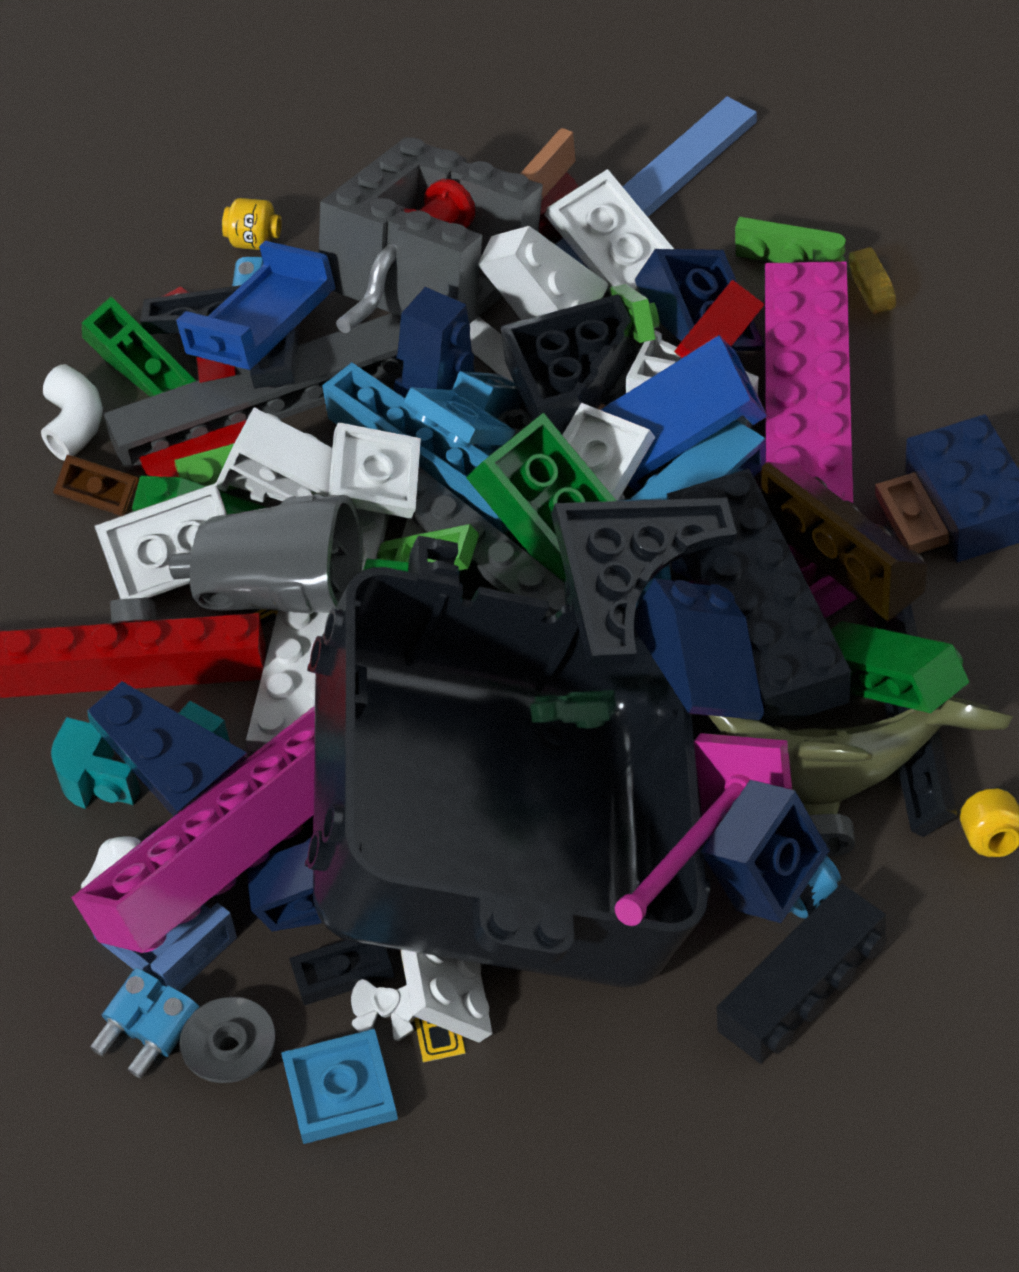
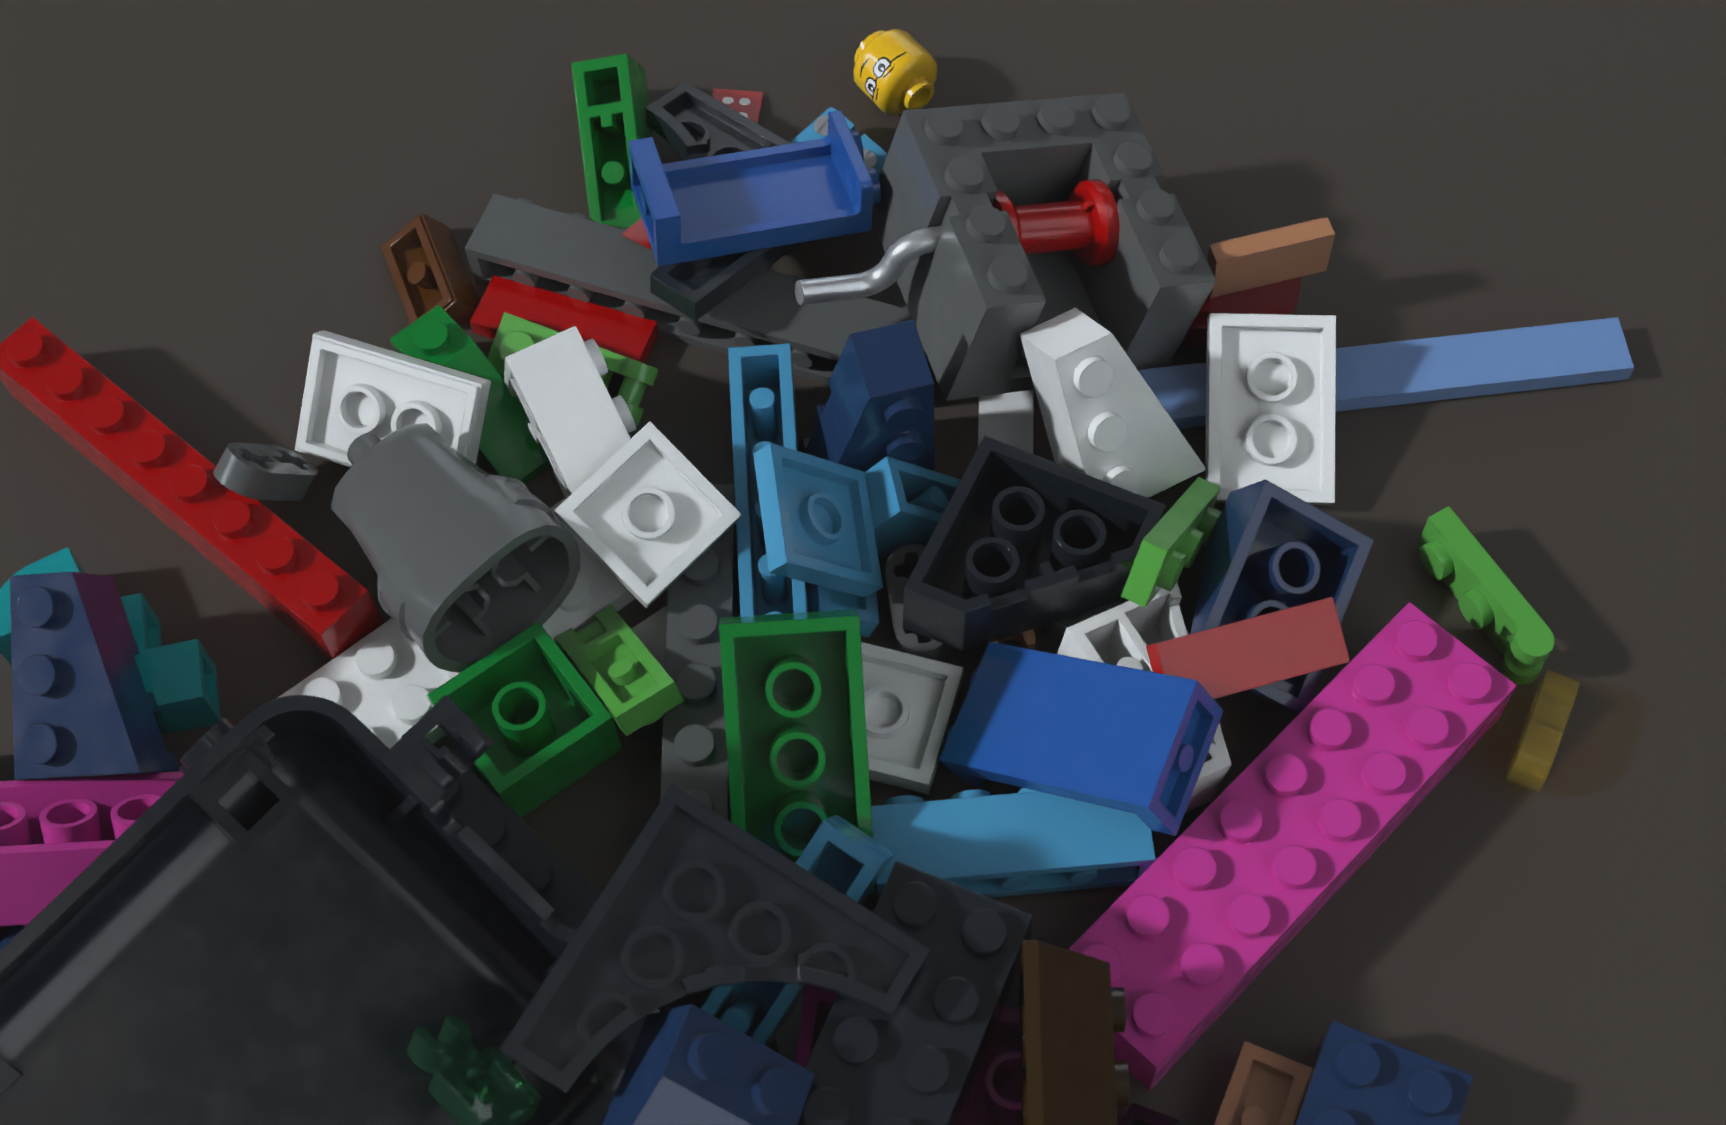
camera: 40 degrees right, 10 degrees up
white cylinder [41,364,103,461] -> none
white plate [562,403,655,501] -> none

